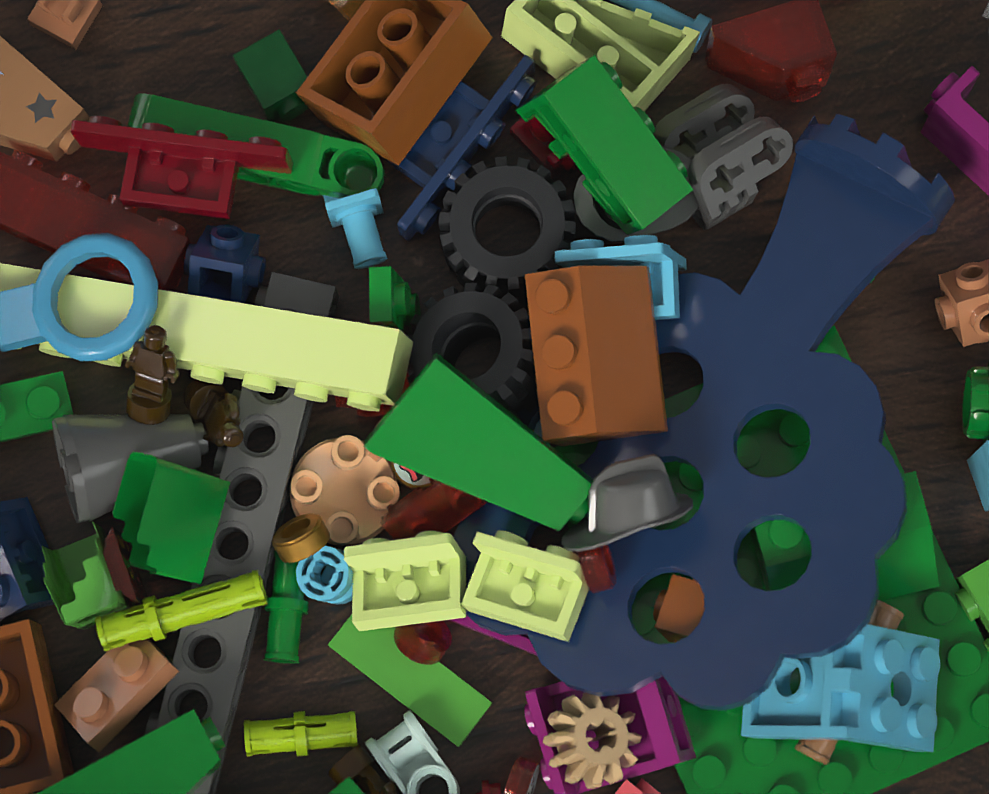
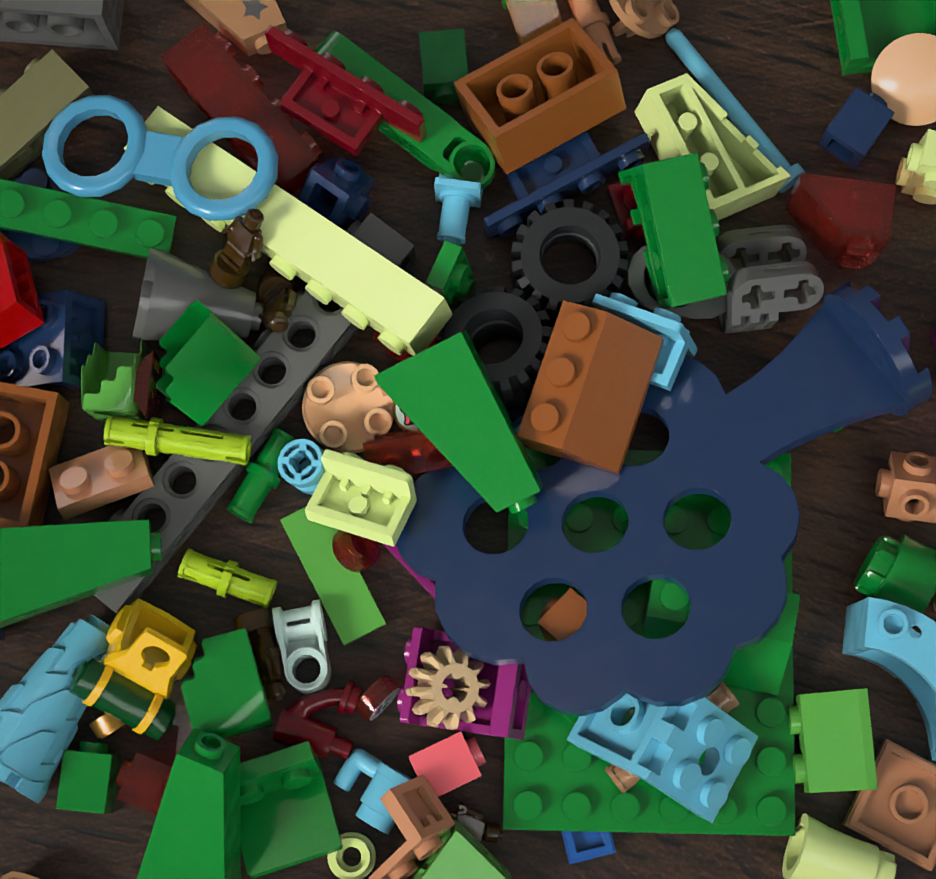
camera: 20 degrees right, 0 degrees up
pearl gold tile [272,514,330,563] -> none
yellowish green bracket [461,530,592,642] -> none
dark grey piece [561,454,693,551] -> none
clear red tile [578,544,616,594] -> none

